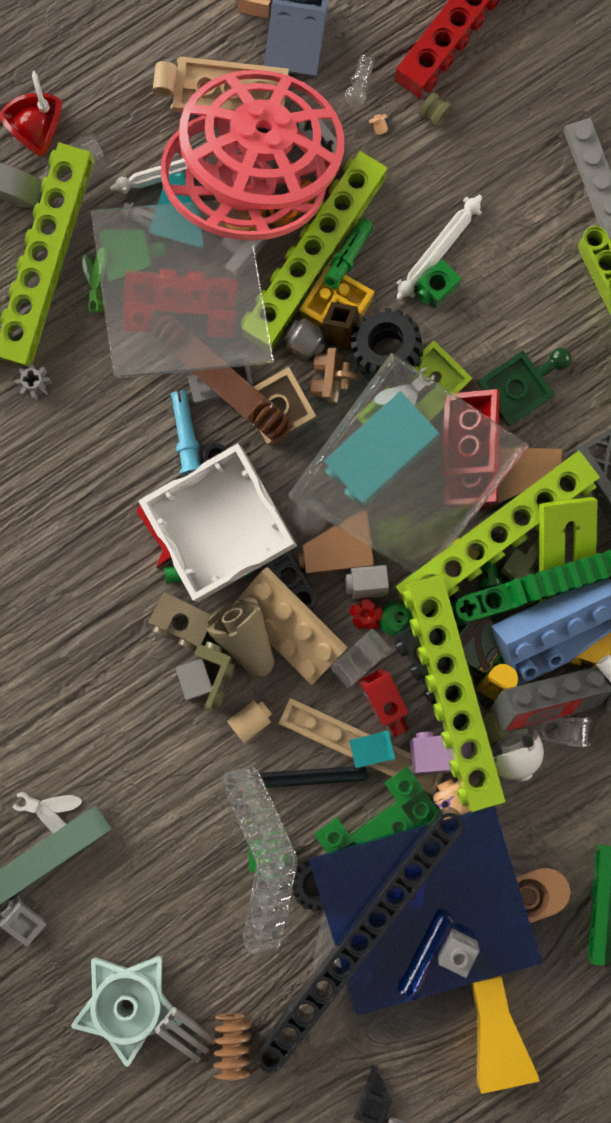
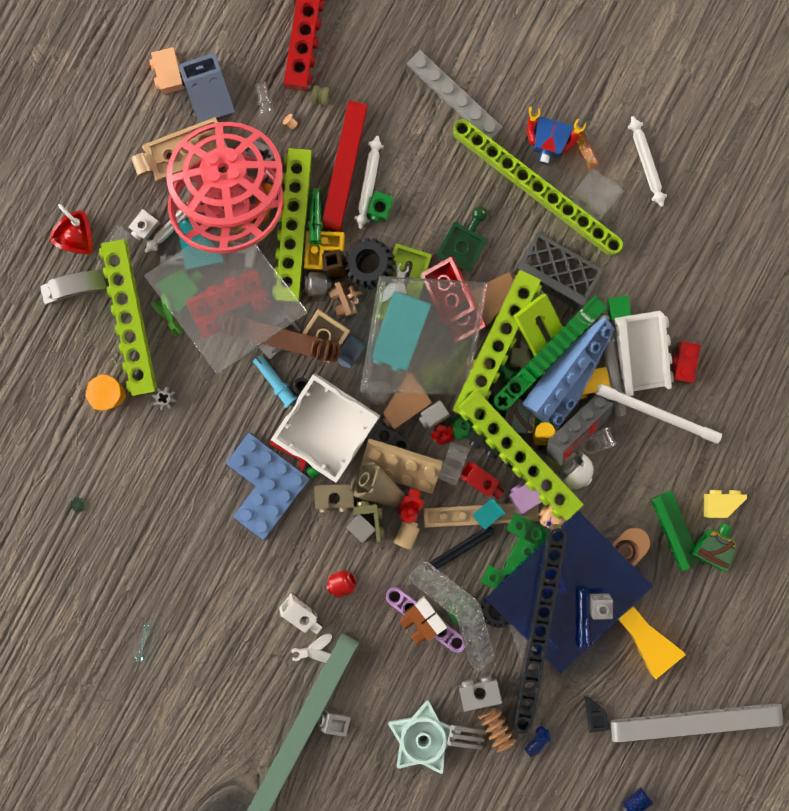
camera: 25 degrees left, 5 degrees up
none -> white brick [129,209,161,241]
none -> medium blue plate [226,433,310,540]
none -> white torso [279,593,323,634]
none -> red beam [322,100,368,231]
none -> red head [327,570,357,598]
none -> sand blue bracket [337,335,366,369]
none -> lavender beam [386,587,466,652]
none -> red hips [397,489,424,524]
none -> hips [400,596,447,644]
none -> light grey brick [458,676,502,712]
none -> clear blue arm [524,726,551,758]

